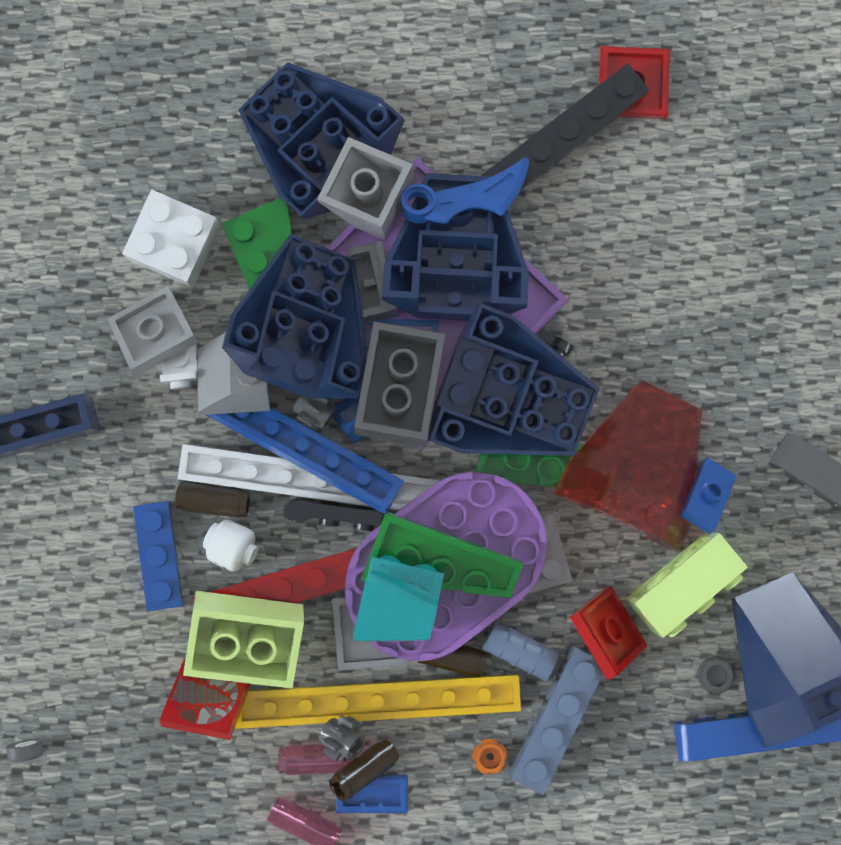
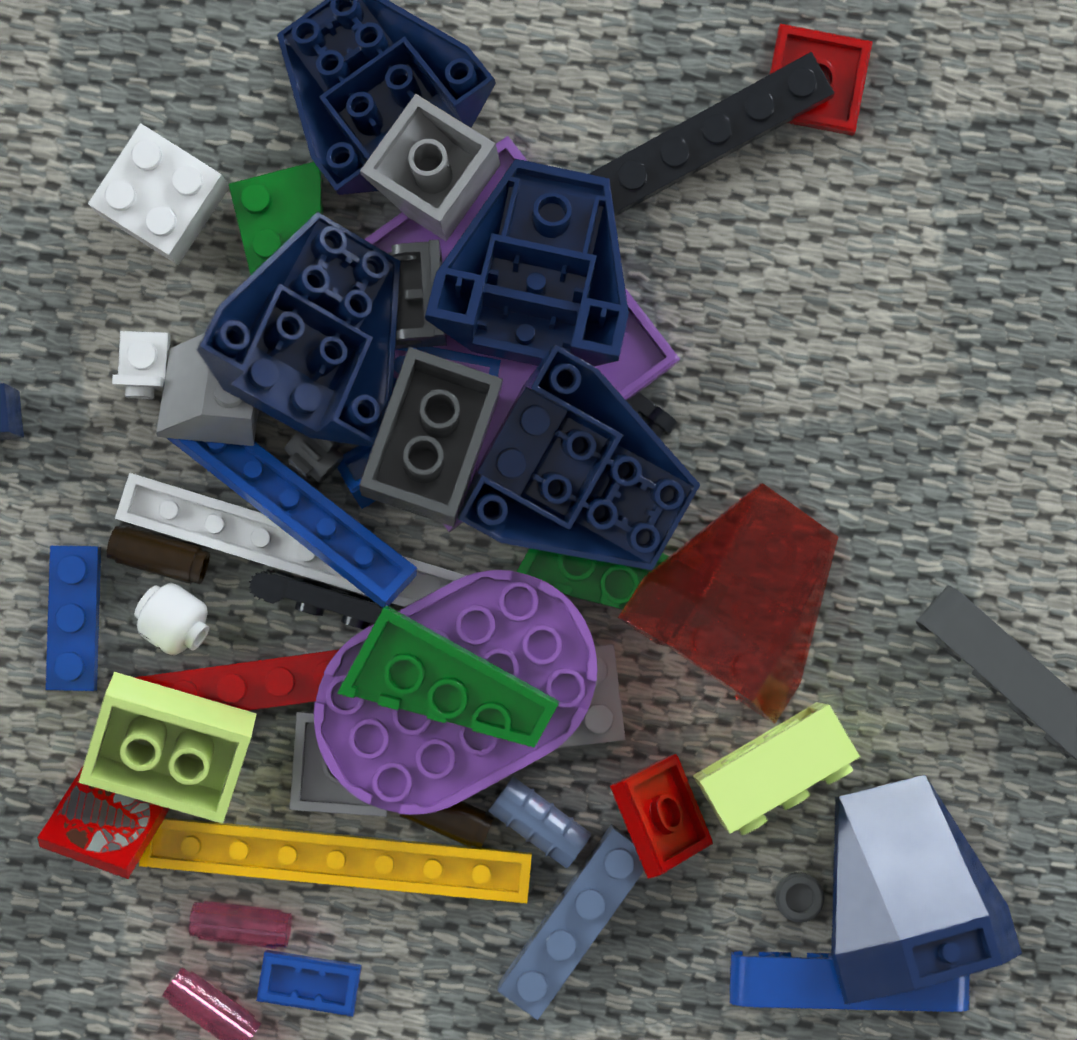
camera: 10 degrees right, 0 degrees up
light grey plate [107,285,199,377] -> none
dark grey gear [320,715,365,762] -> none
dark brown piece [329,740,399,801] -> none
teal piece [353,555,444,642] -> none
blue piece [400,157,529,224] -> none
orange plate [472,738,508,774] -> none
blue plate [680,458,737,534] -> none

